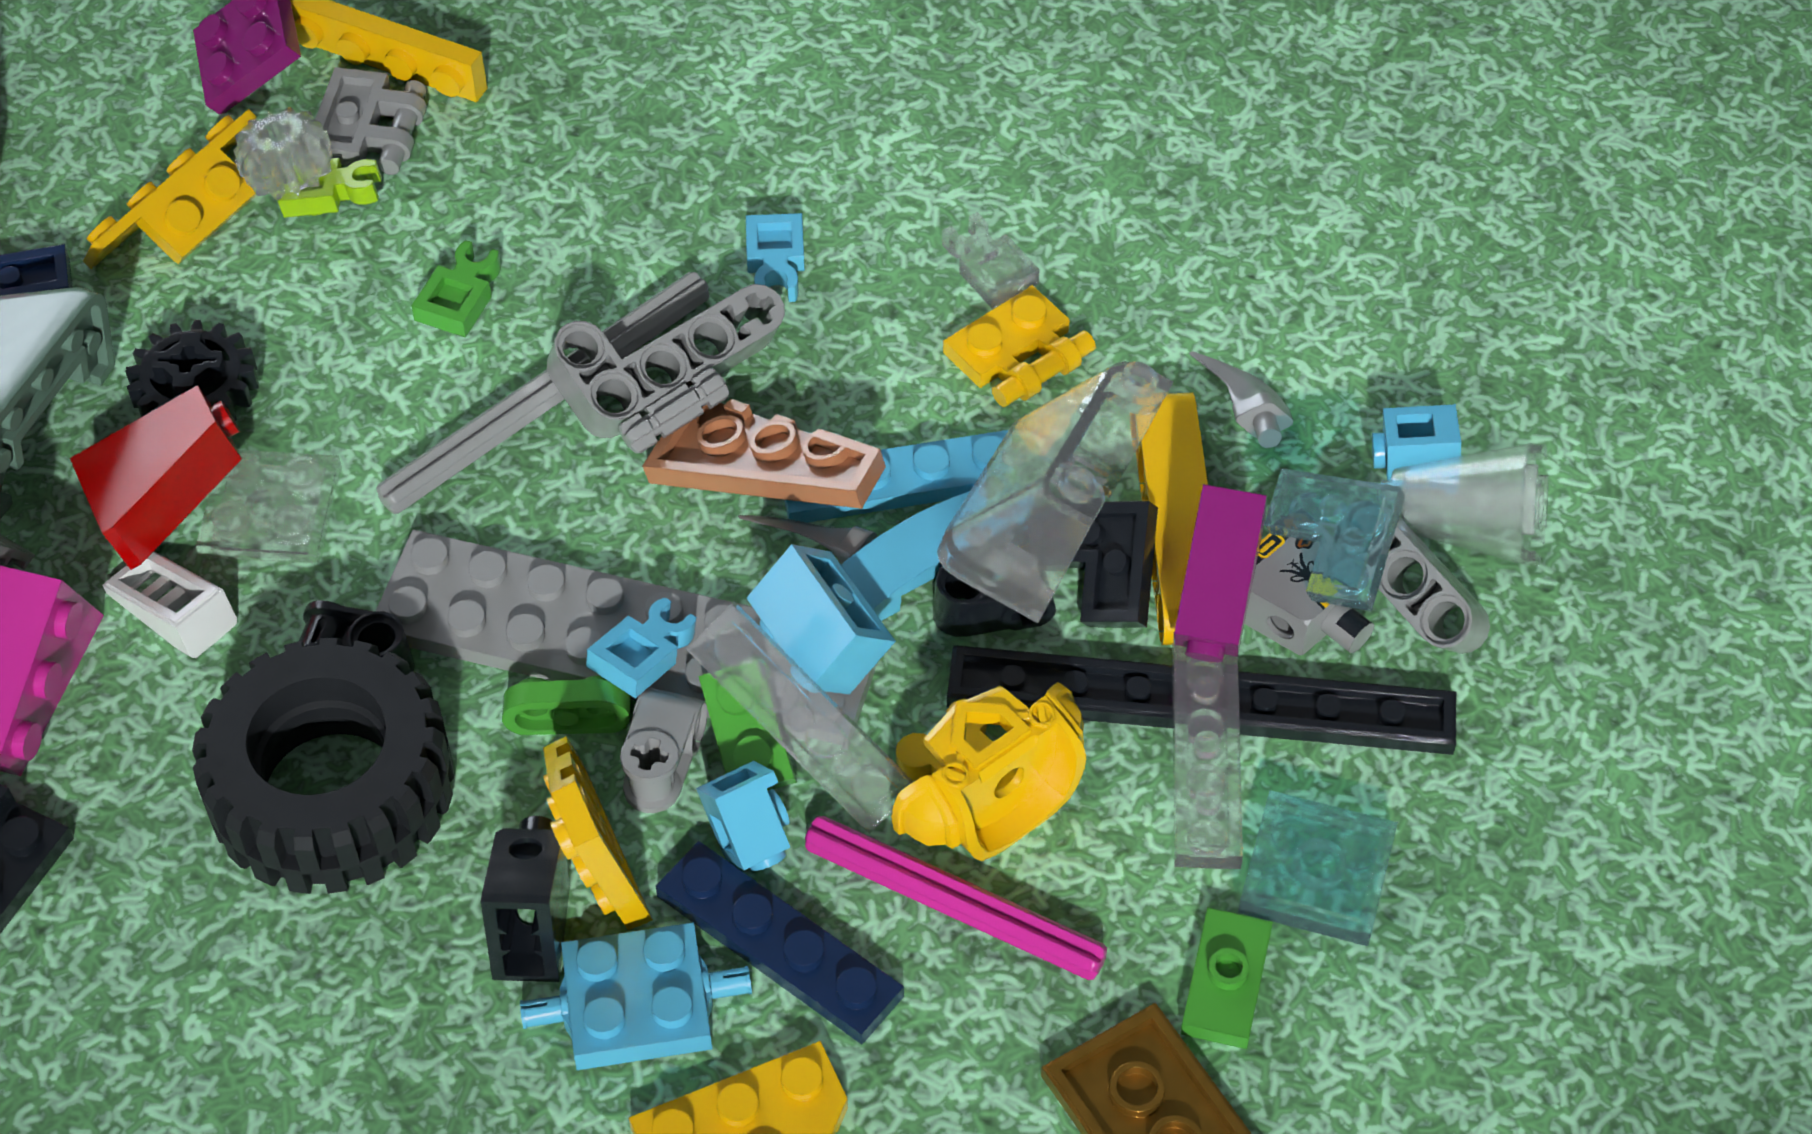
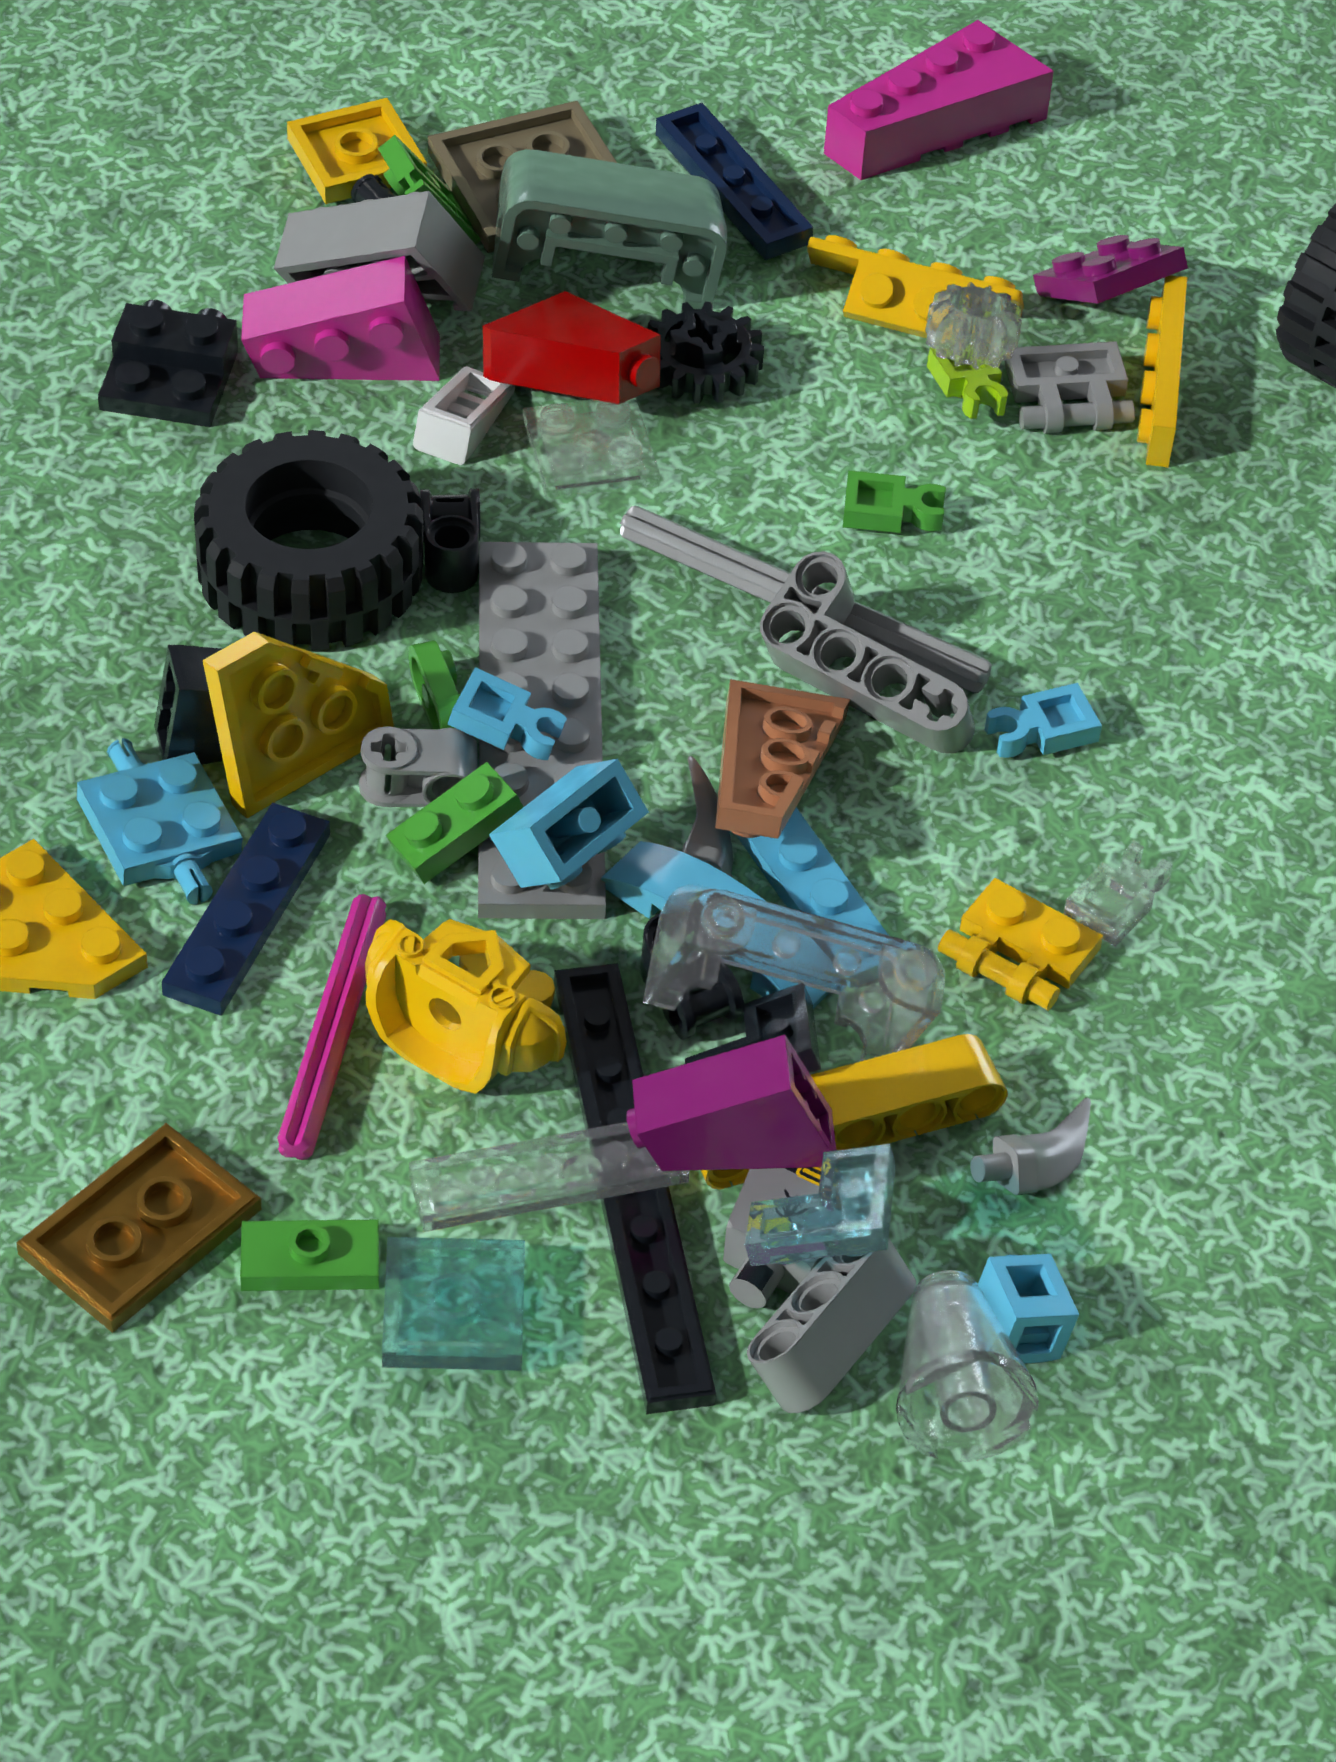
camera: 70 degrees right, 5 degrees down
light grey axle [619,368,729,454] -> none
clear plate [686,601,914,834] -> none
medium azure brick [696,761,791,871] -> none

